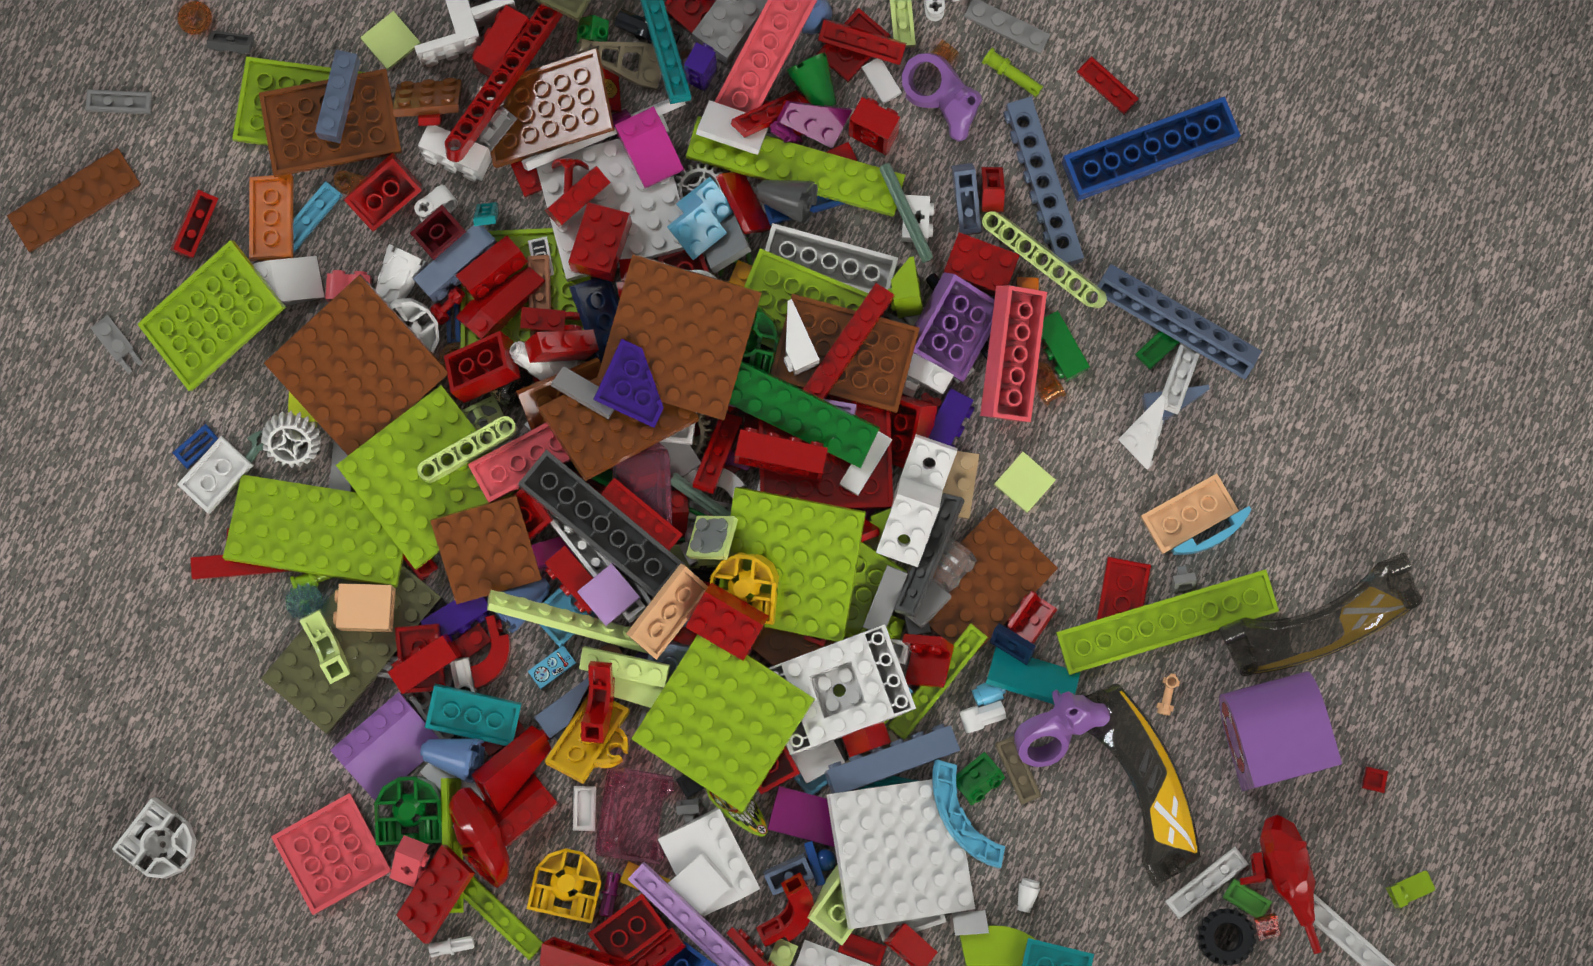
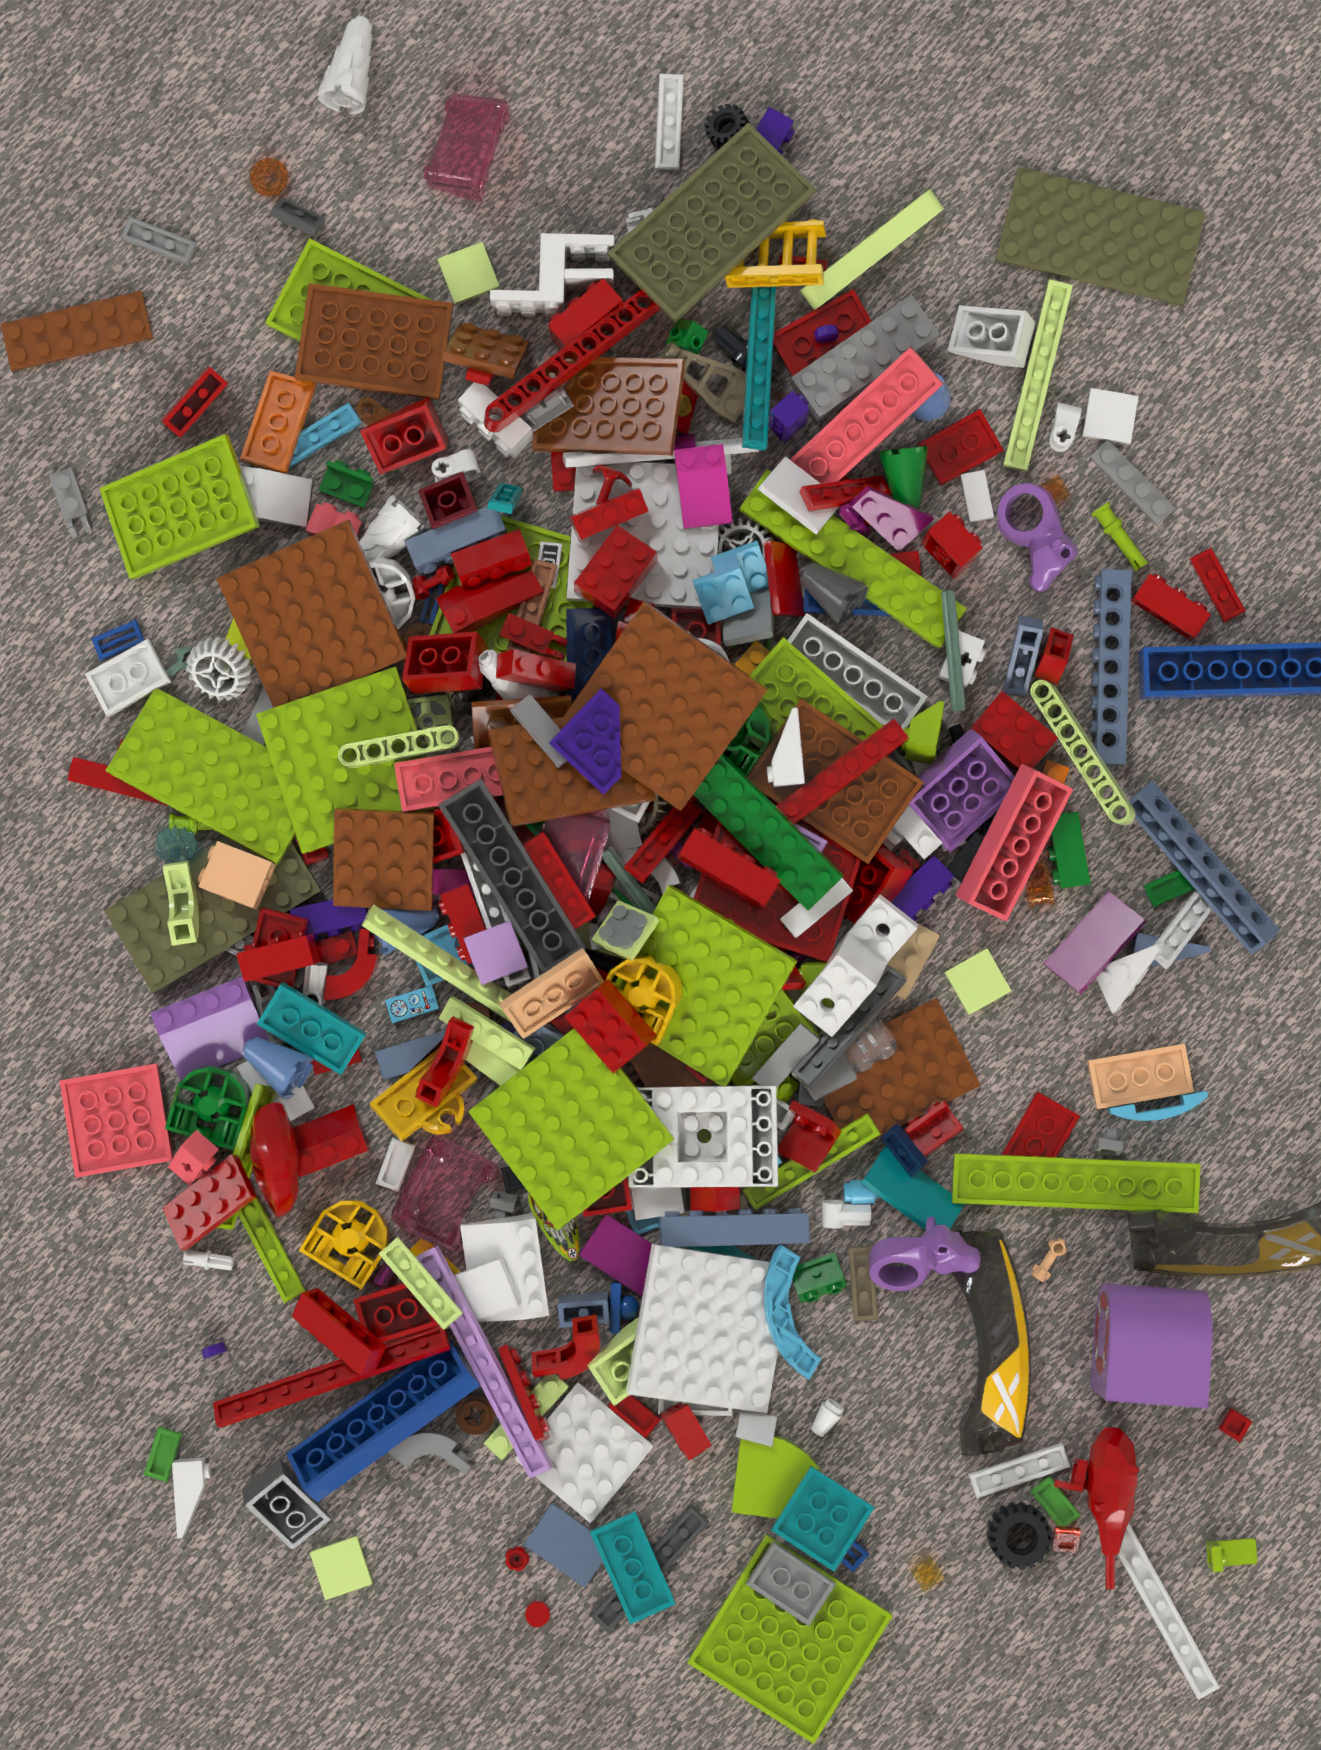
camera: 20 degrees right, 5 degrees up
sand blue brick [315,50,361,143] -> none
red slope [471,725,552,814] -> none
red plate [818,19,907,65] -> none
none -> green bracket [319,460,375,509]
none -> yellowish green plate [379,1237,463,1330]
none -> black plate [947,832,984,883]
none -> tile [1043,891,1146,995]
none -> red brick [1131,574,1211,641]

